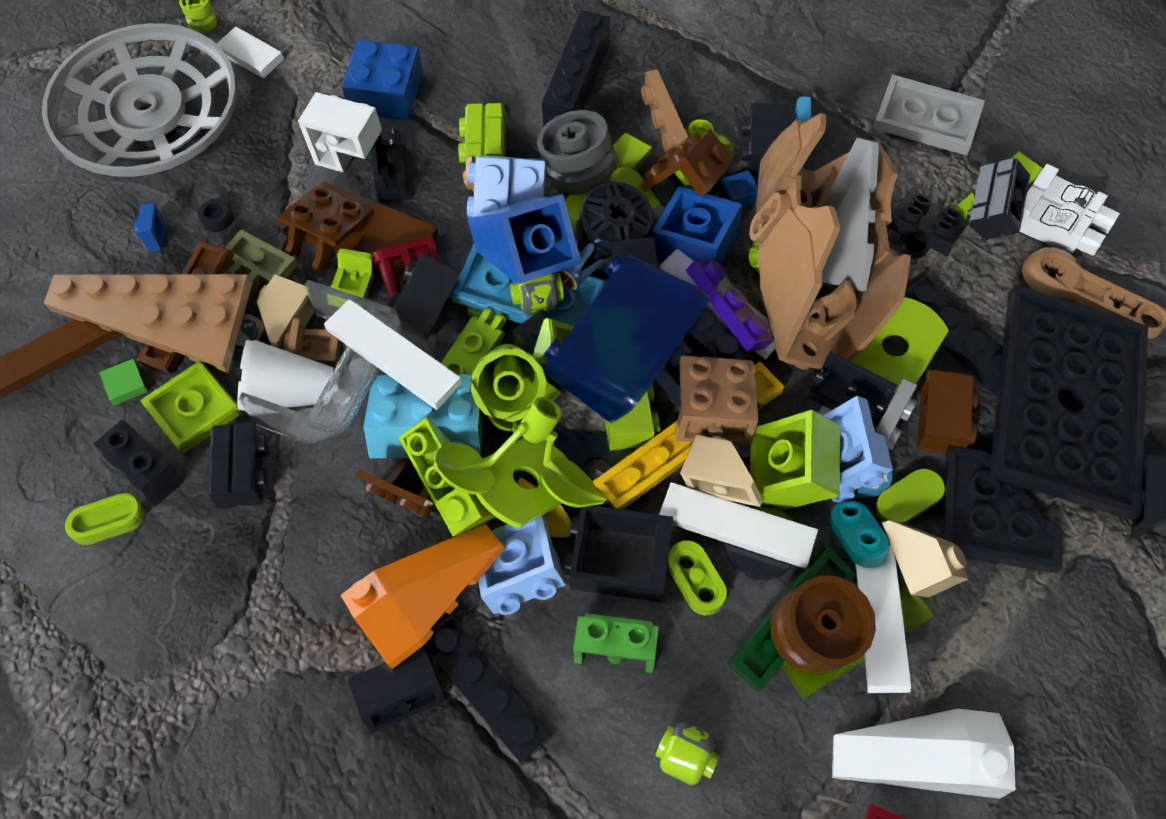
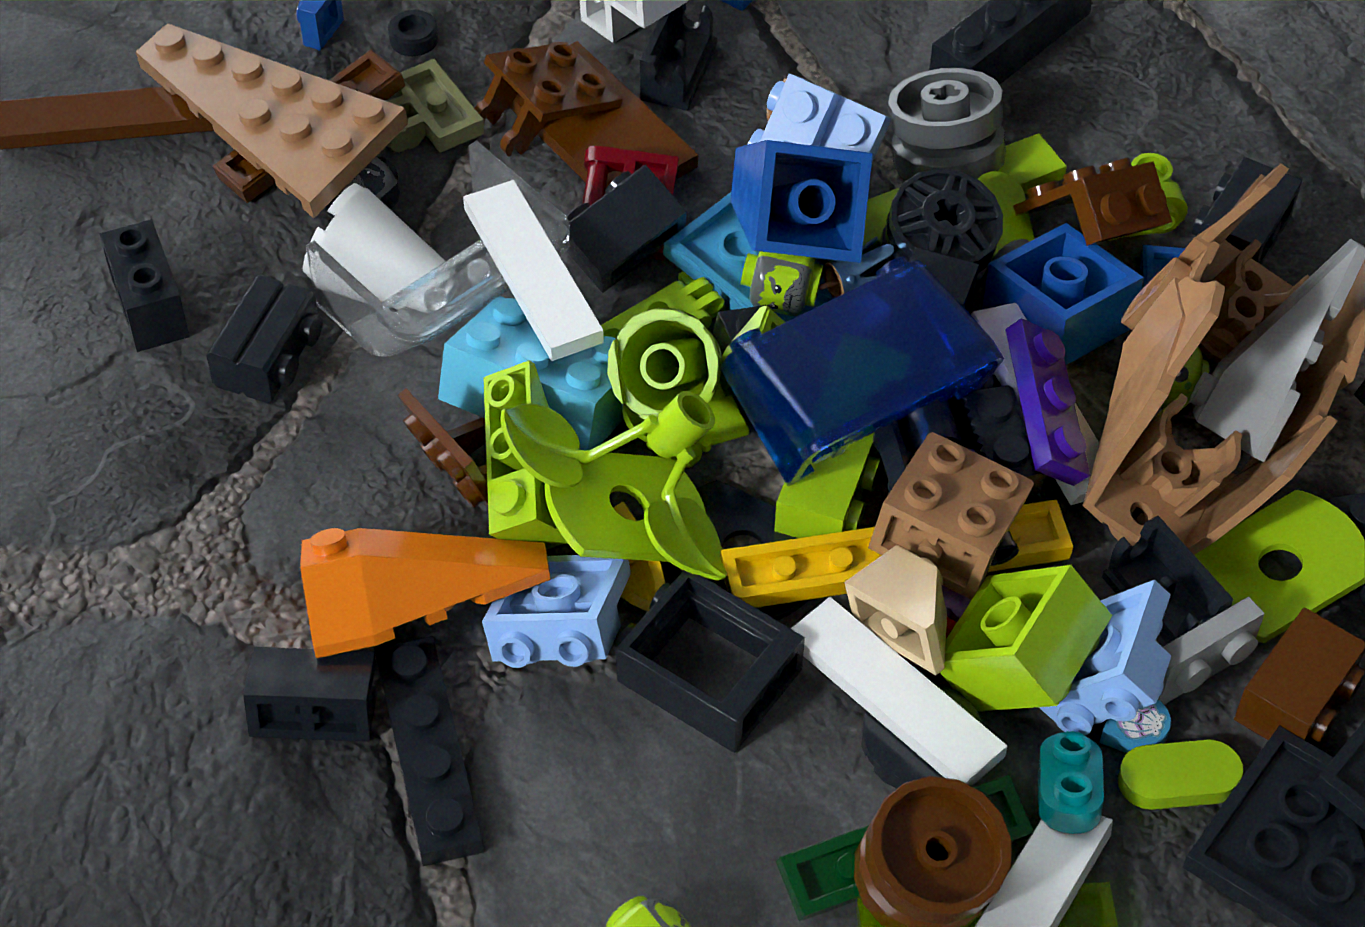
camera: 25 degrees right, 10 degrees down
lime tile [65,493,145,545] -> none
bright green tile [99,358,148,406] -> none
lime tile [140,362,243,455] -> none
tan slope [257,274,318,350] -> none
medium nougat bracket [284,319,341,367] -> none
lime bracket [329,249,374,307] -> none
lime brick [458,103,506,165] -> none
bright green window [573,613,659,673] -> none
medium nougat plate [641,69,688,152] -> none
lime plate [667,541,727,615] -> none
dark azure tile [793,97,811,123] -> none
slope [882,520,969,598] -> none

